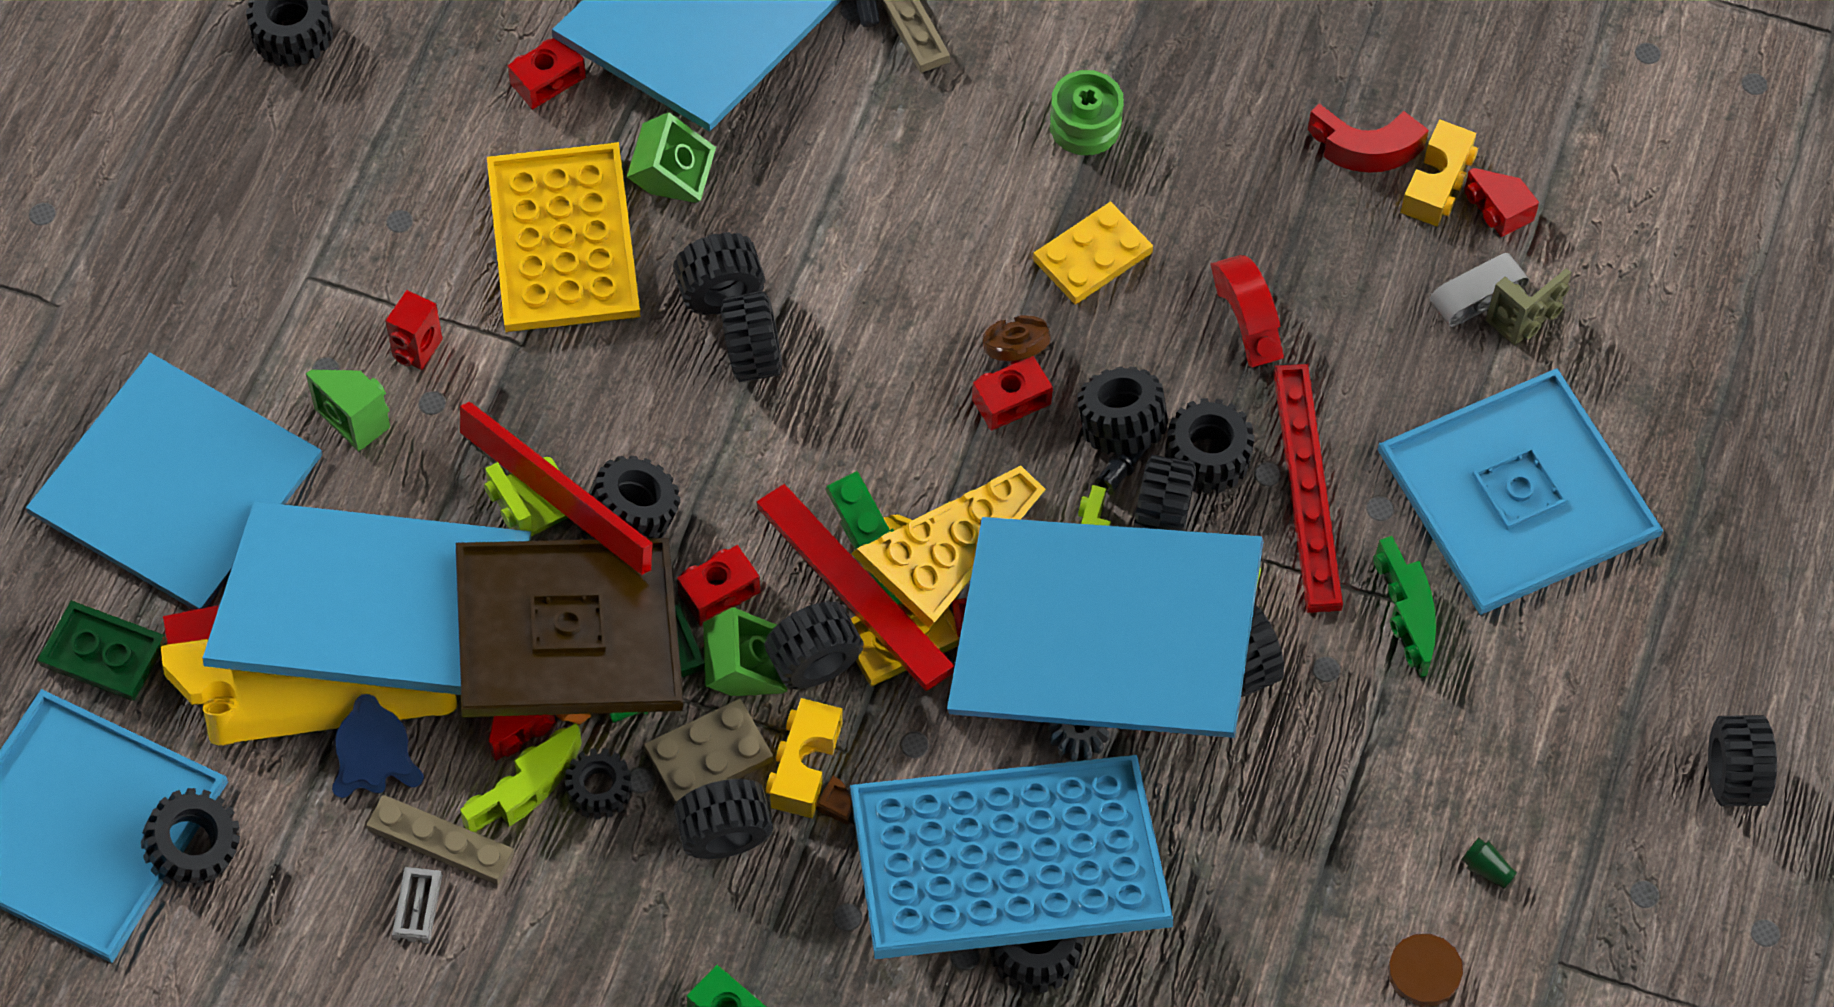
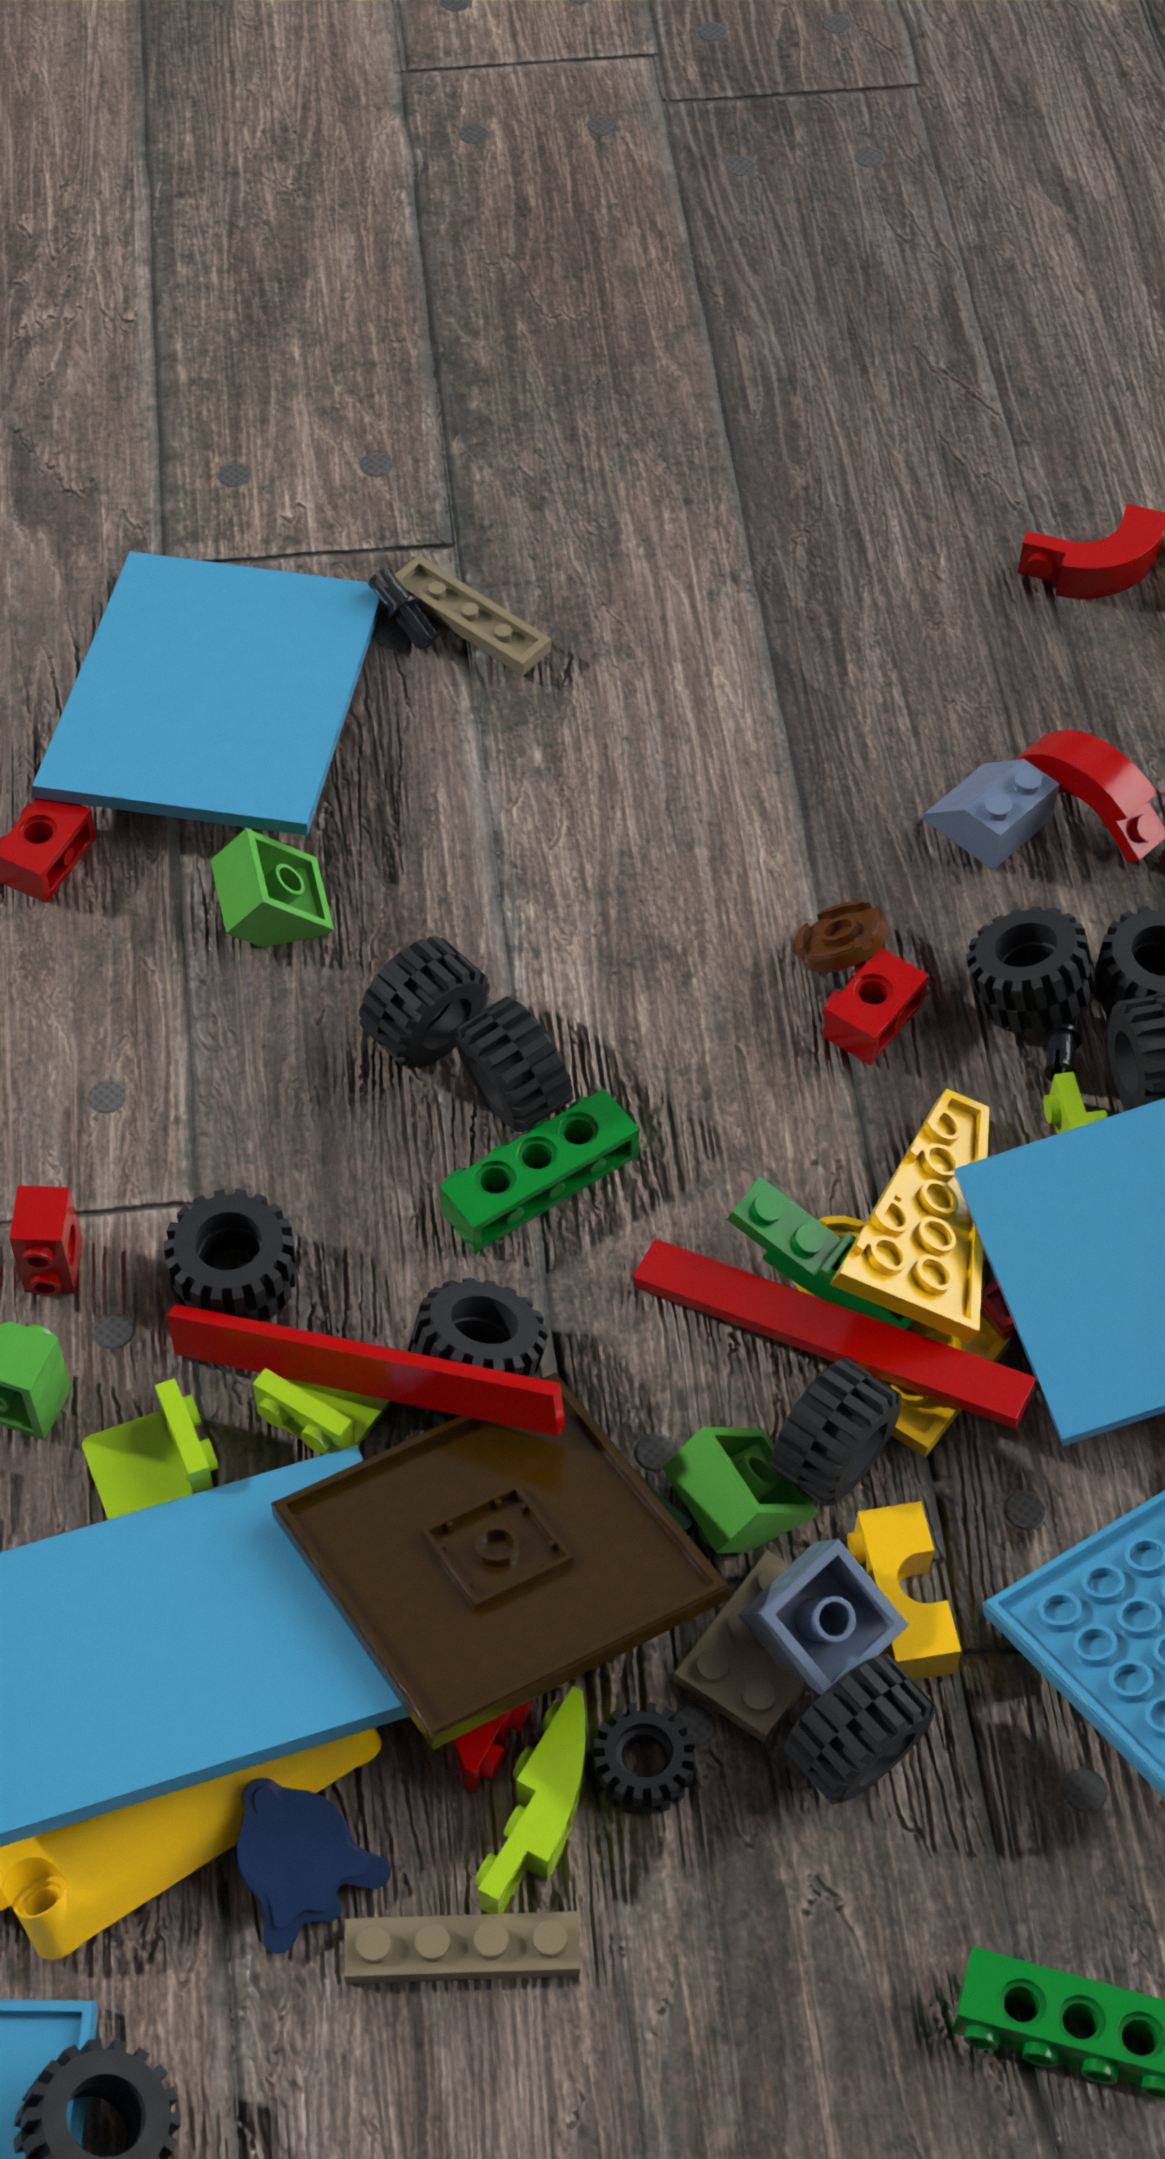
camera: 25 degrees left, 5 degrees down
light grey tile [392,867,442,944] -> none
yellow plate [487,142,641,332] -> none
red brick [677,545,761,626] -> none
reddish brown tile [816,775,852,825] -> none
yellow plate [1033,201,1153,305] -> none
bright green wheel [1050,70,1124,155] -> none
none -> lime bracket [82,1378,219,1520]
none -> black tyre [164,1189,298,1321]
none -> green brick [439,1088,640,1254]
none -> sand blue slope [738,1539,909,1695]
none -> sand blue slope [923,759,1060,870]

